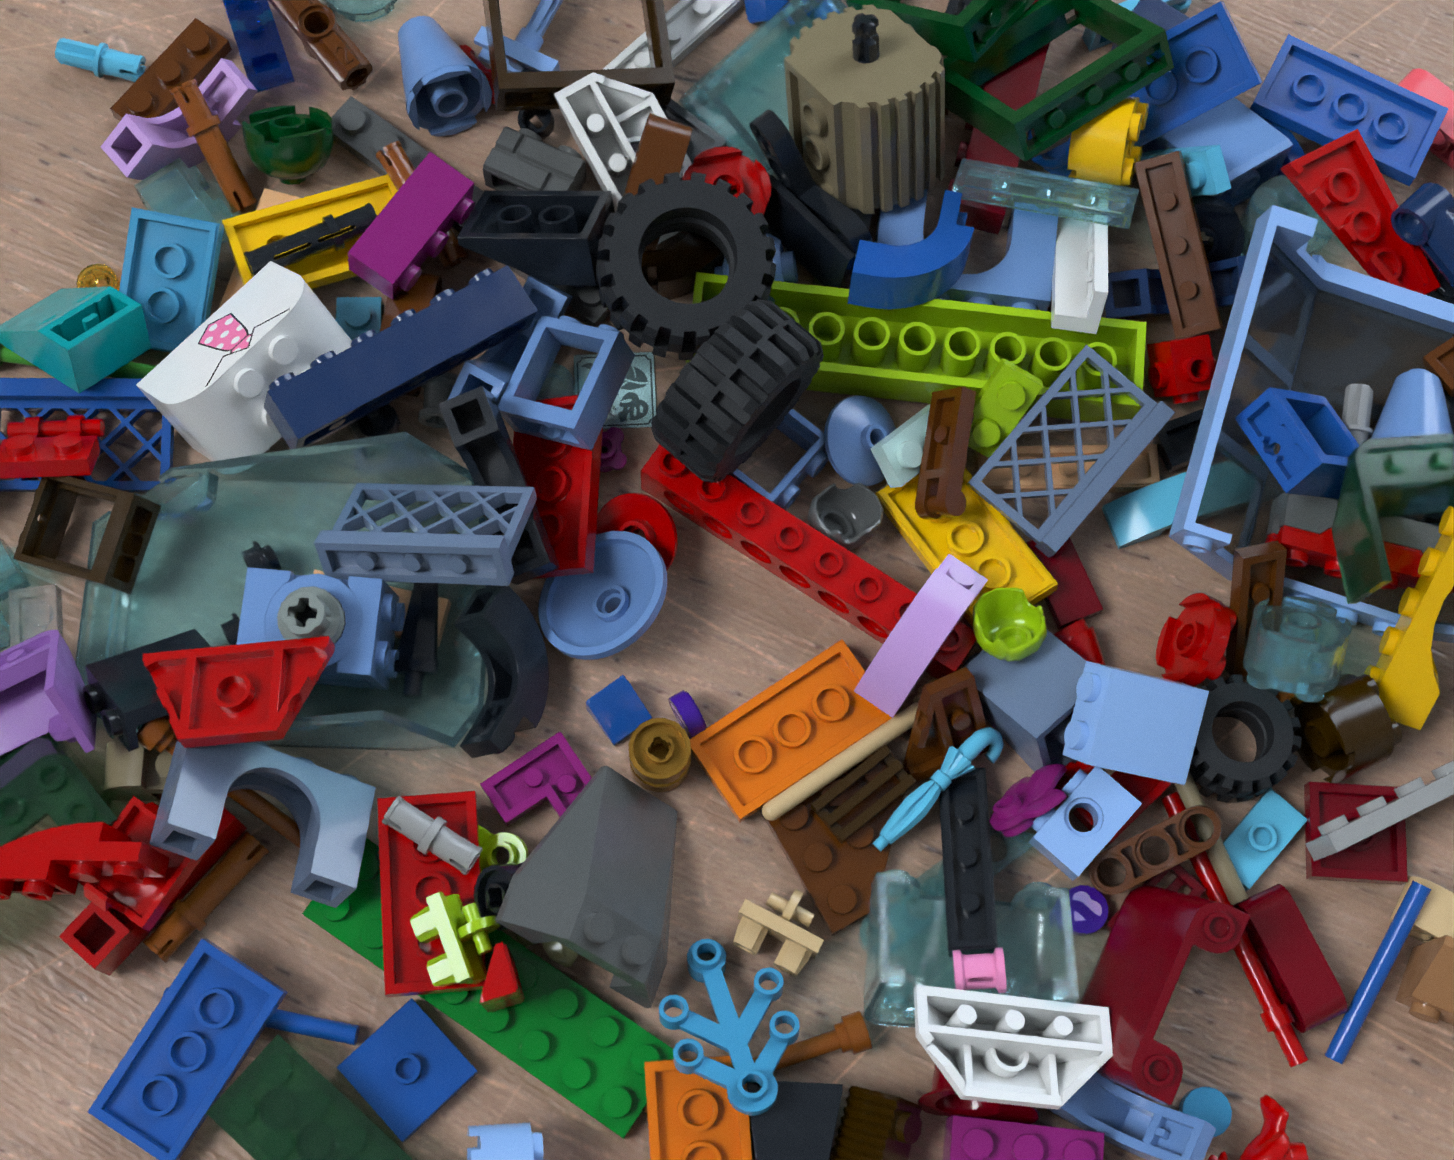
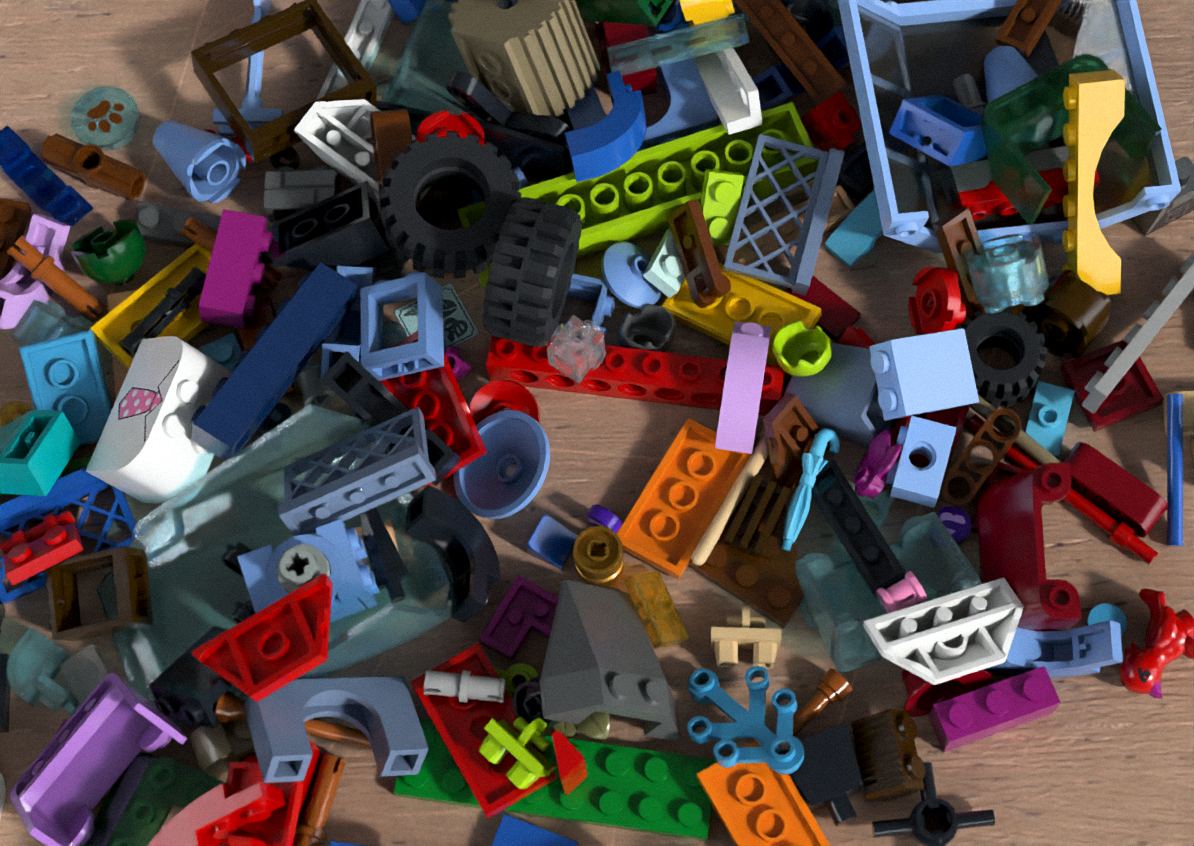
camera: 15 degrees left, 5 degrees down
none -> clear brick [547,315,606,383]
none -> clear yellow plate [624,571,689,649]

